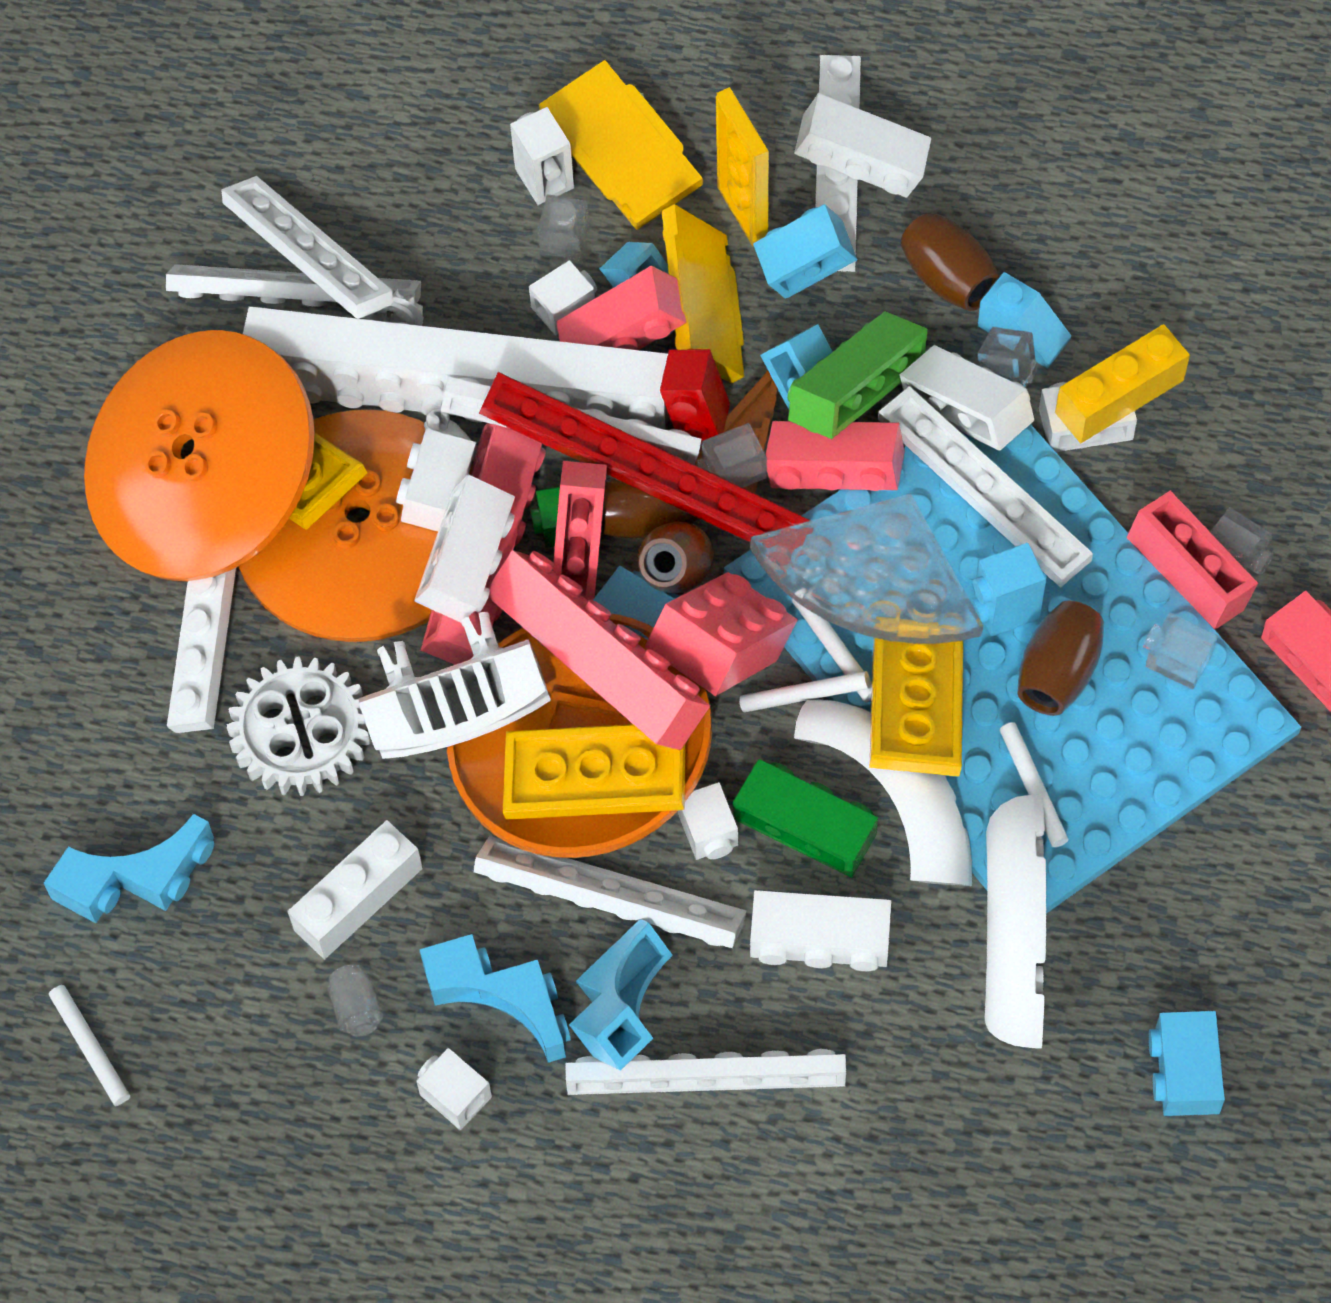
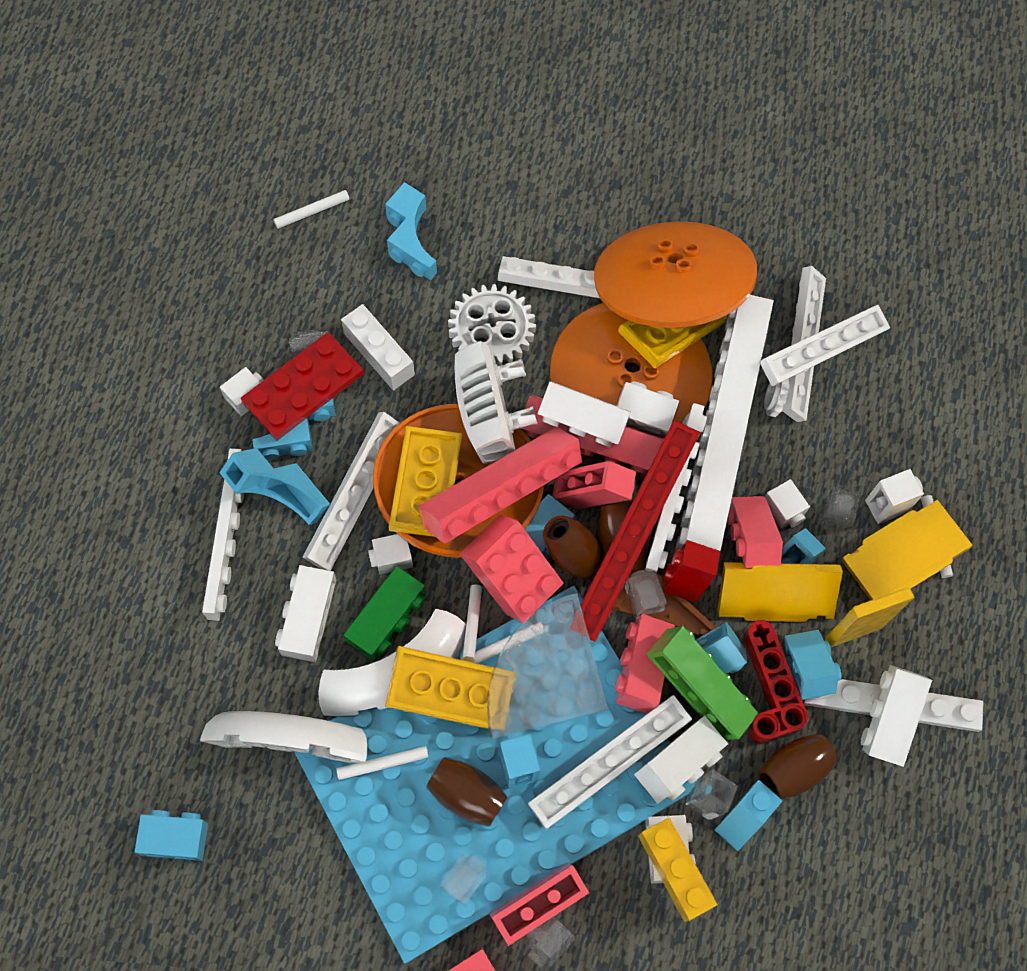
camera: 90 degrees right, 5 degrees up
none -> red plate [240,332,364,441]
none -> red beam [744,620,808,744]

